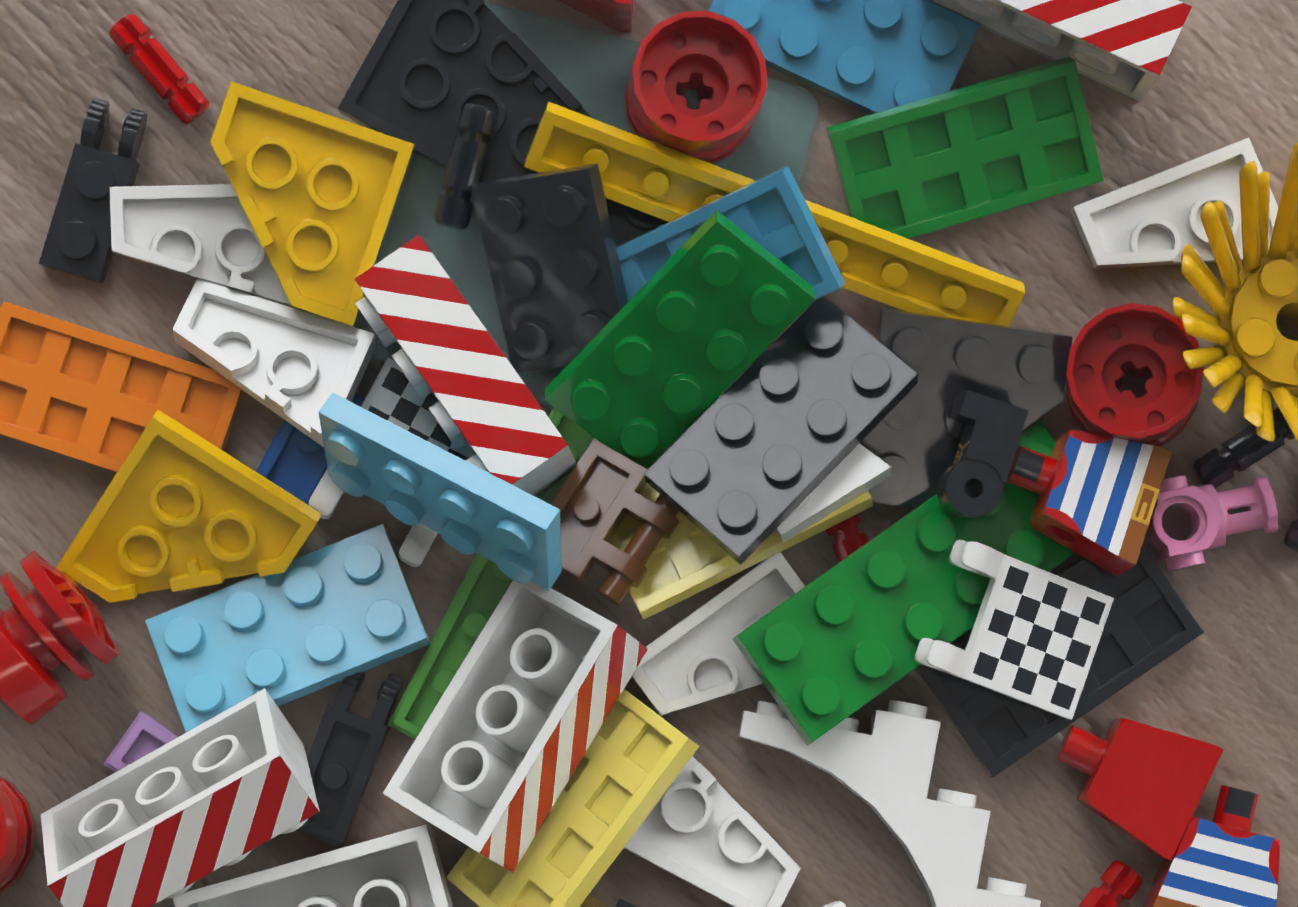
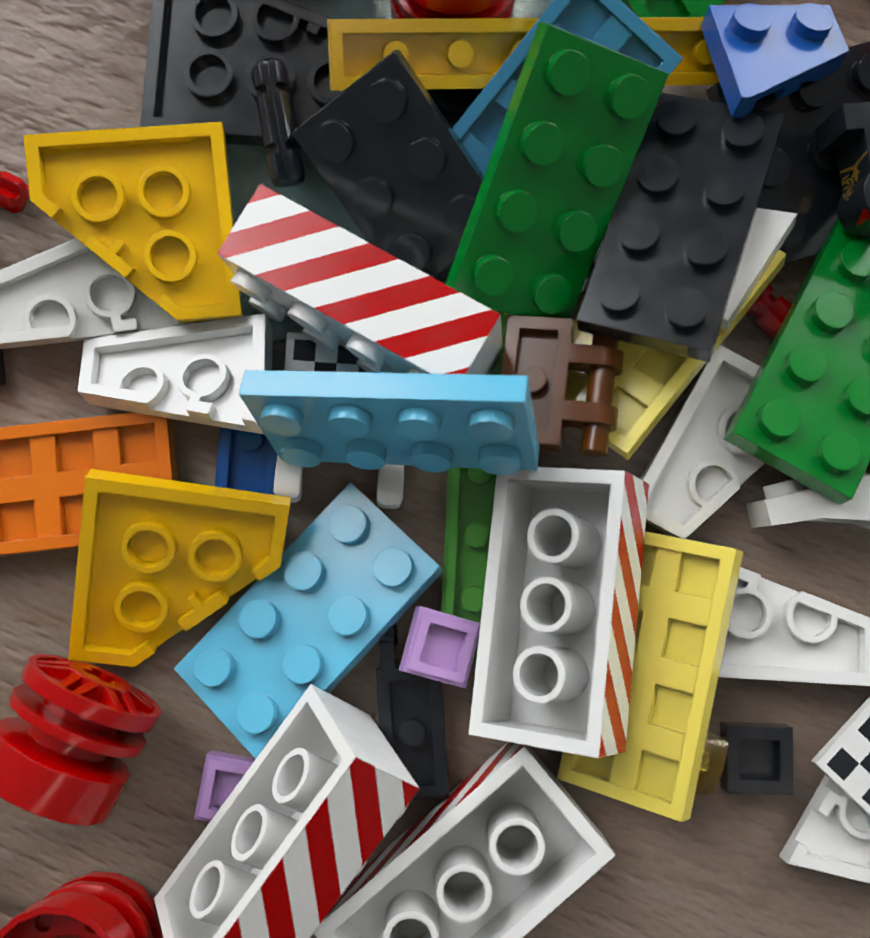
camera: 20 degrees left, 0 degrees up
none -> lavender tile [399,606,480,689]
none -> wing [701,3,849,118]

